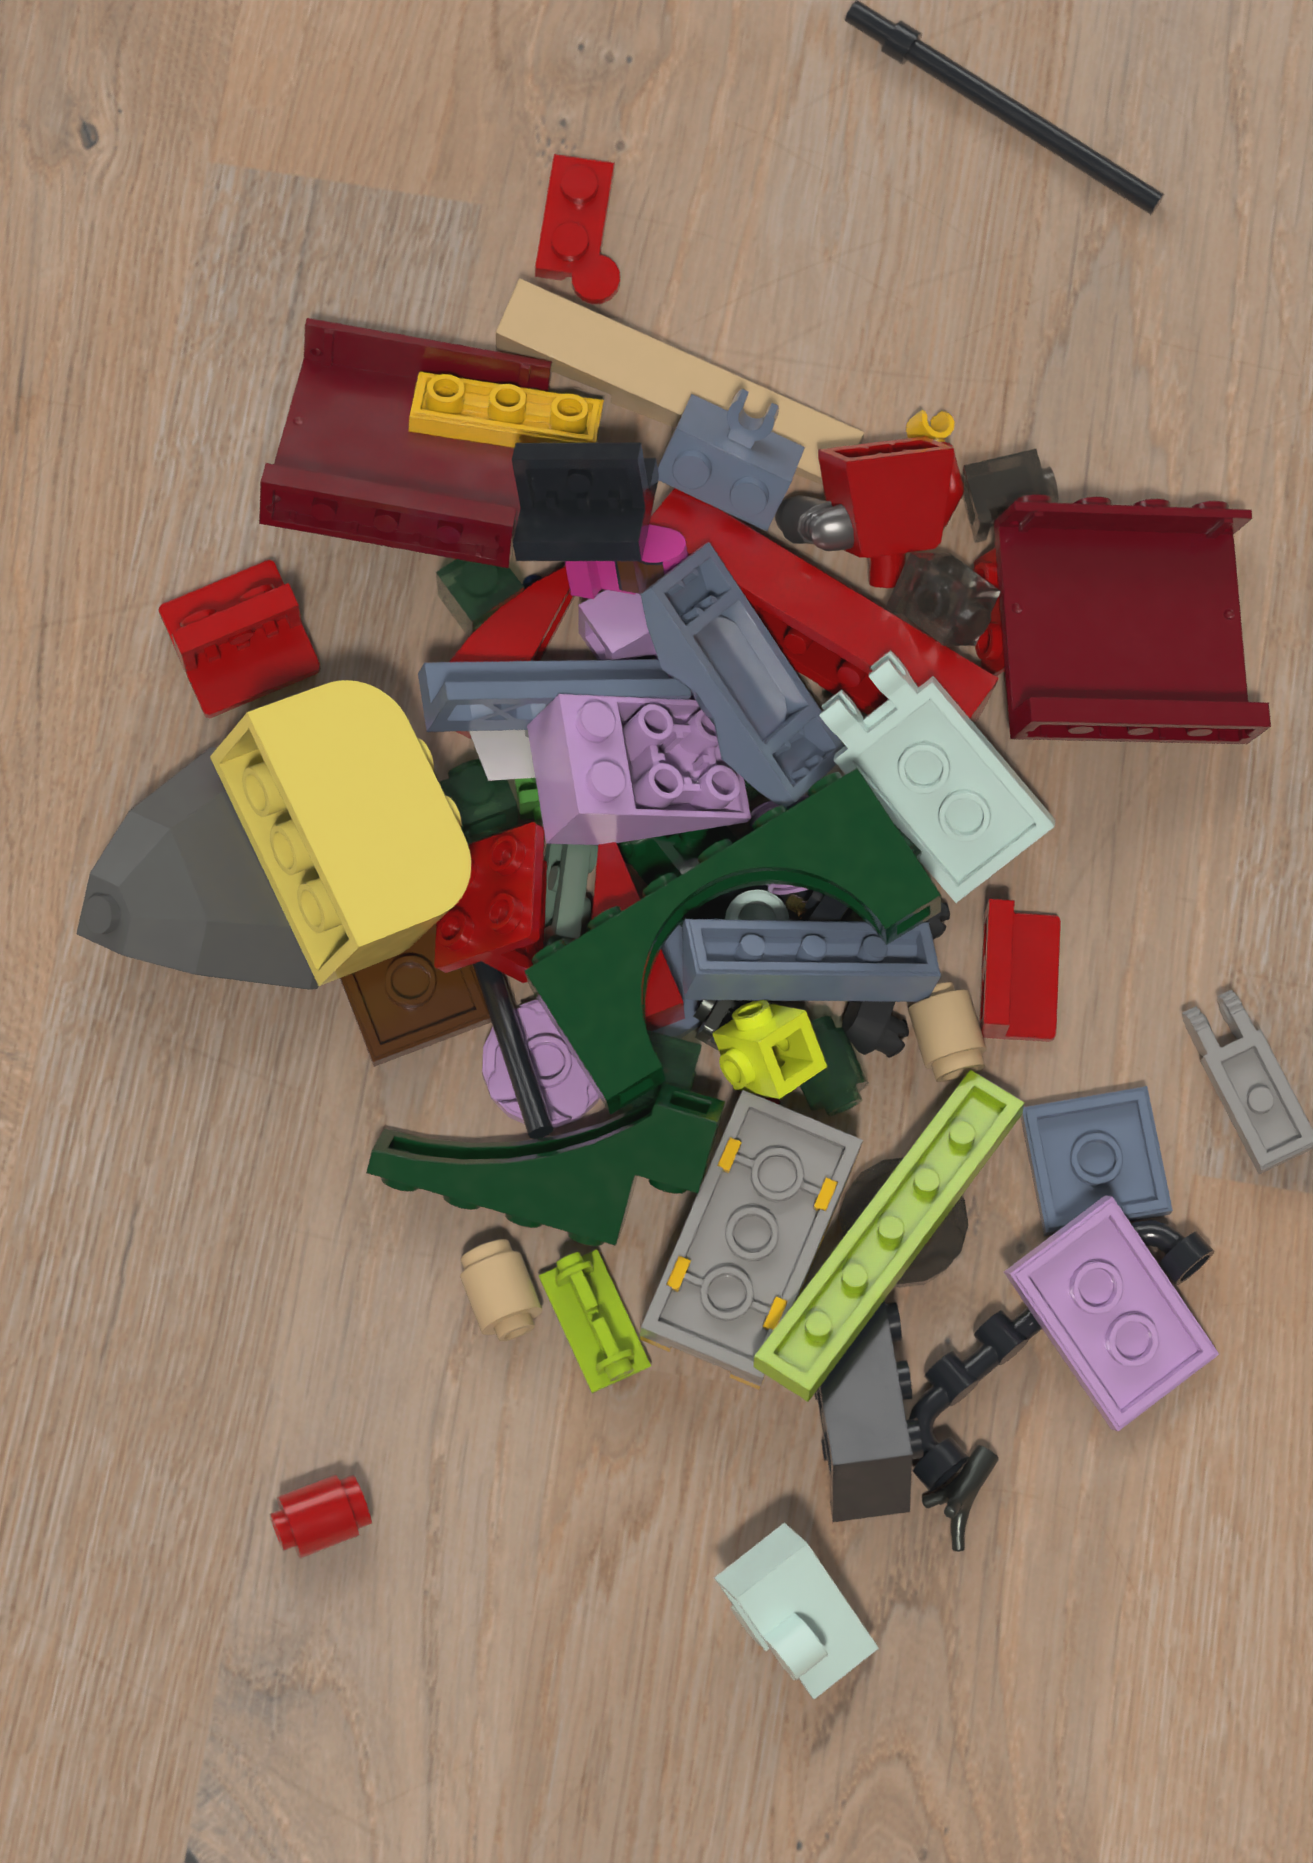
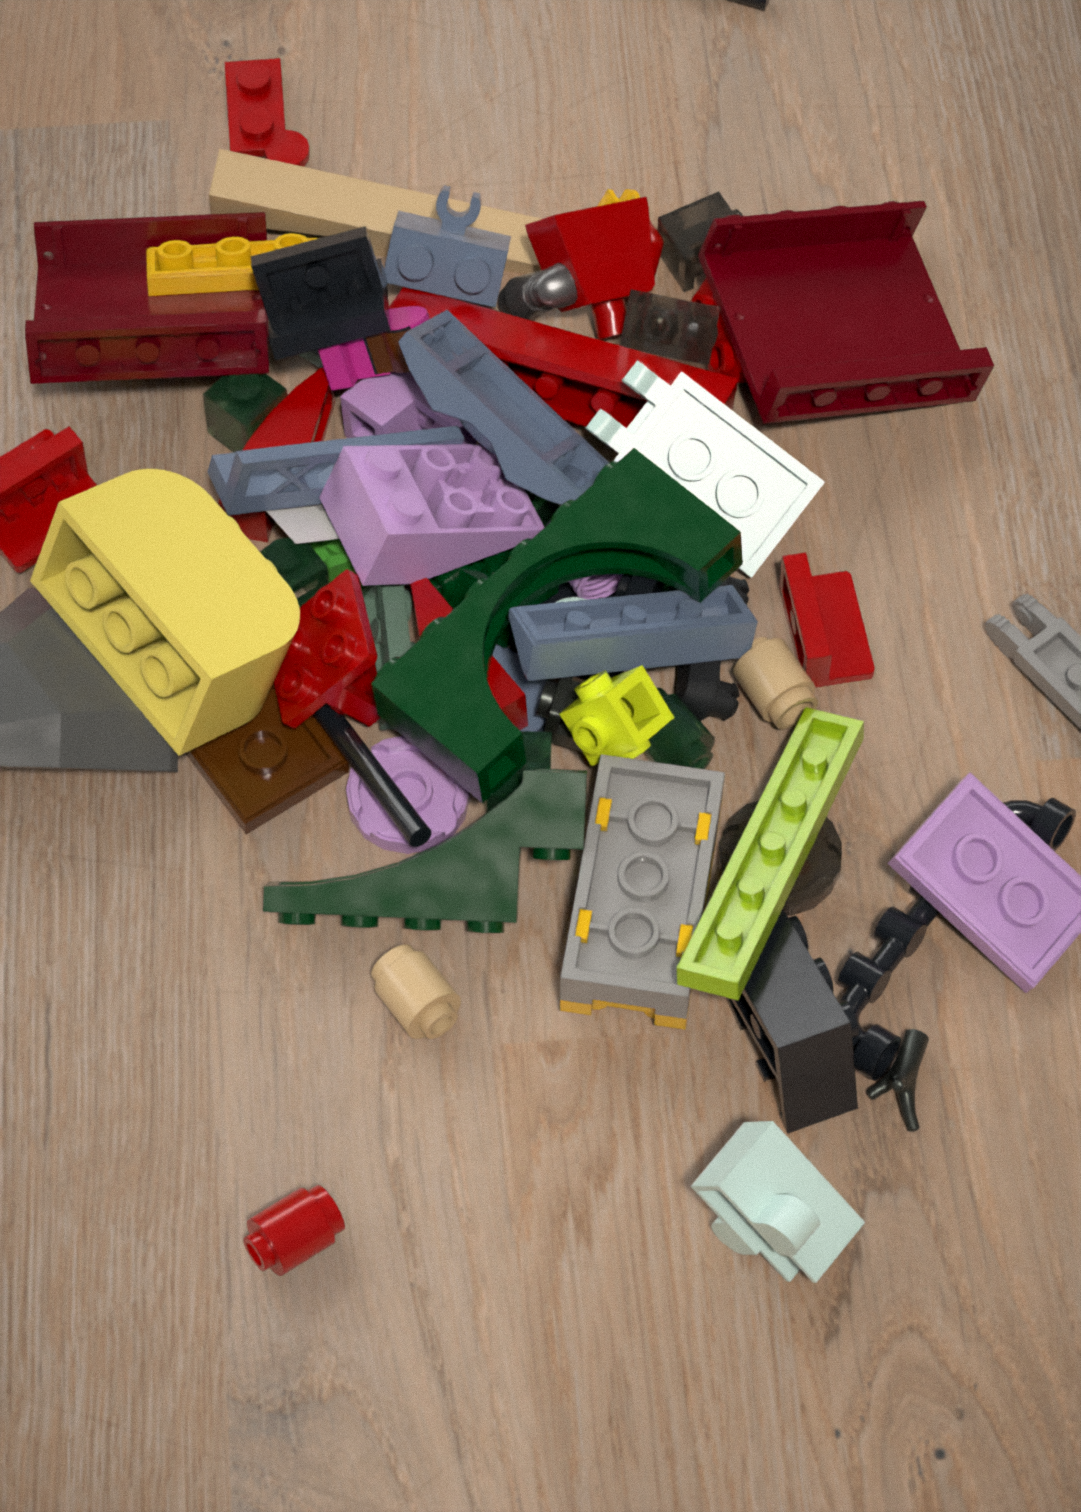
camera: 10 degrees left, 15 degrees down
lime hinge [538,1249,651,1394] -> none
sand blue tile [1021,1086,1173,1236] -> none

